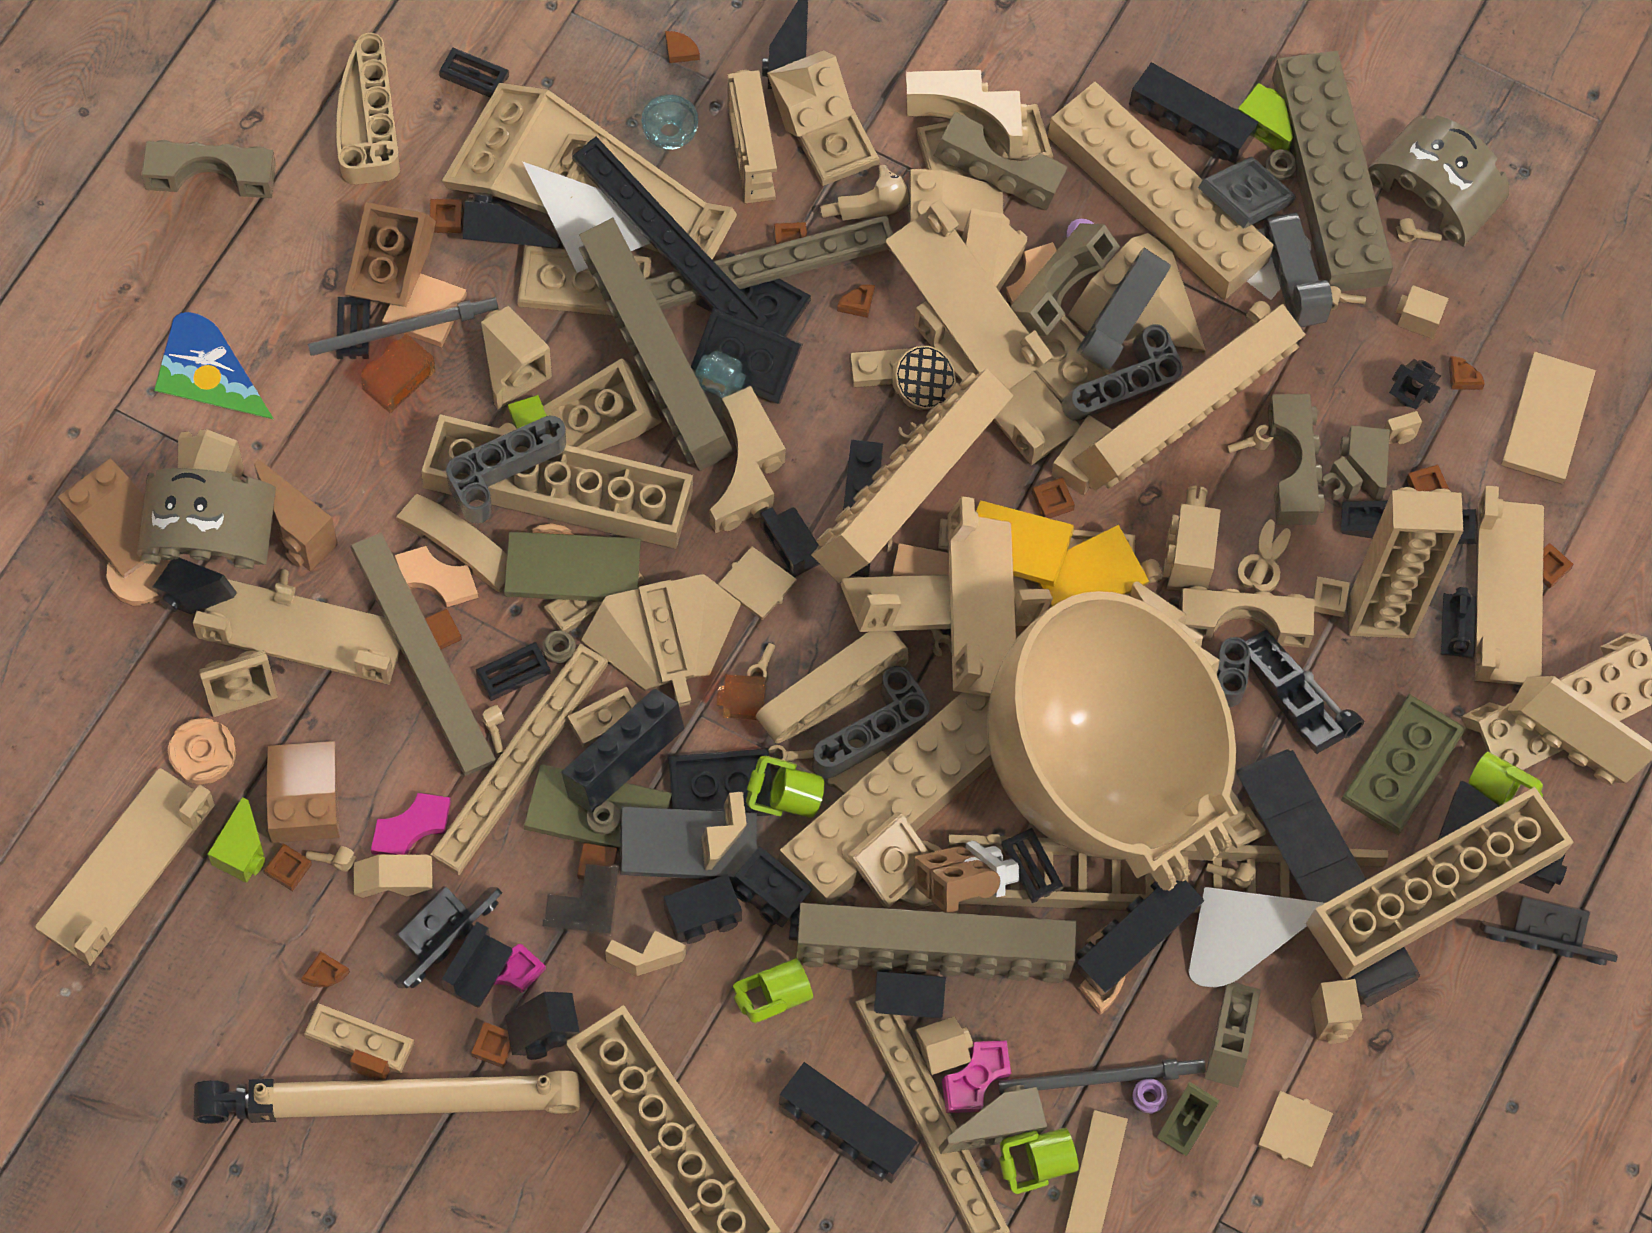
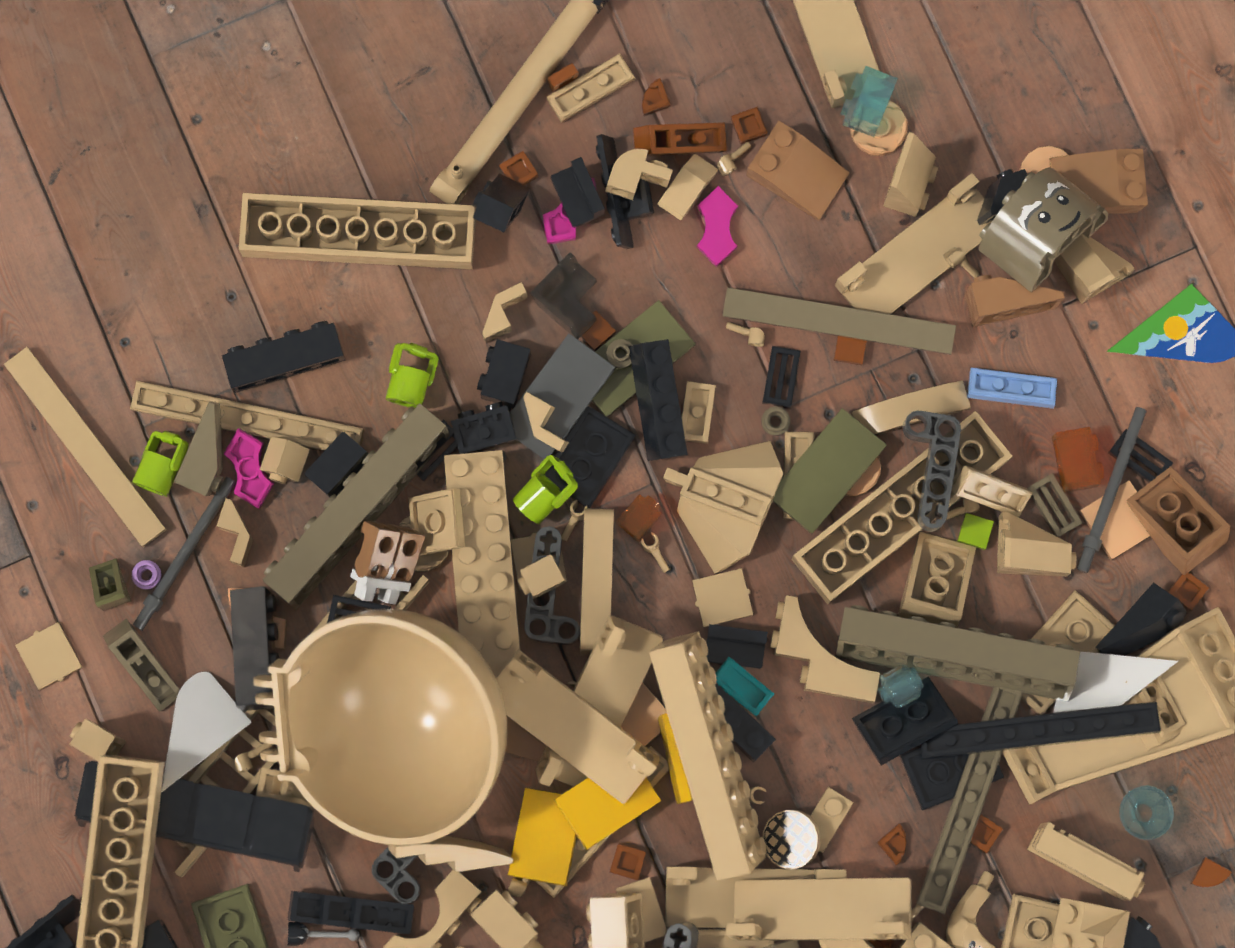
camera: 130 degrees right, 15 degrees up
lime slope [208,797,265,883] -> none
light nougat tile [395,546,478,607] -> none
tan tile [430,644,608,875] -> none
none -> tan slope [217,498,253,567]
none -> tan brick [517,554,565,599]
none -> tan brick [605,149,673,200]
none -> dark orange slope [633,122,727,156]
none -> yellow tile [658,713,693,805]
none -> teal tile [715,657,774,716]
none -> clear light blue brick [840,66,898,137]
none -> tan tile [951,465,1032,517]
none -> light blue tile [967,368,1057,409]
none -> dark tan tile [1028,473,1082,538]

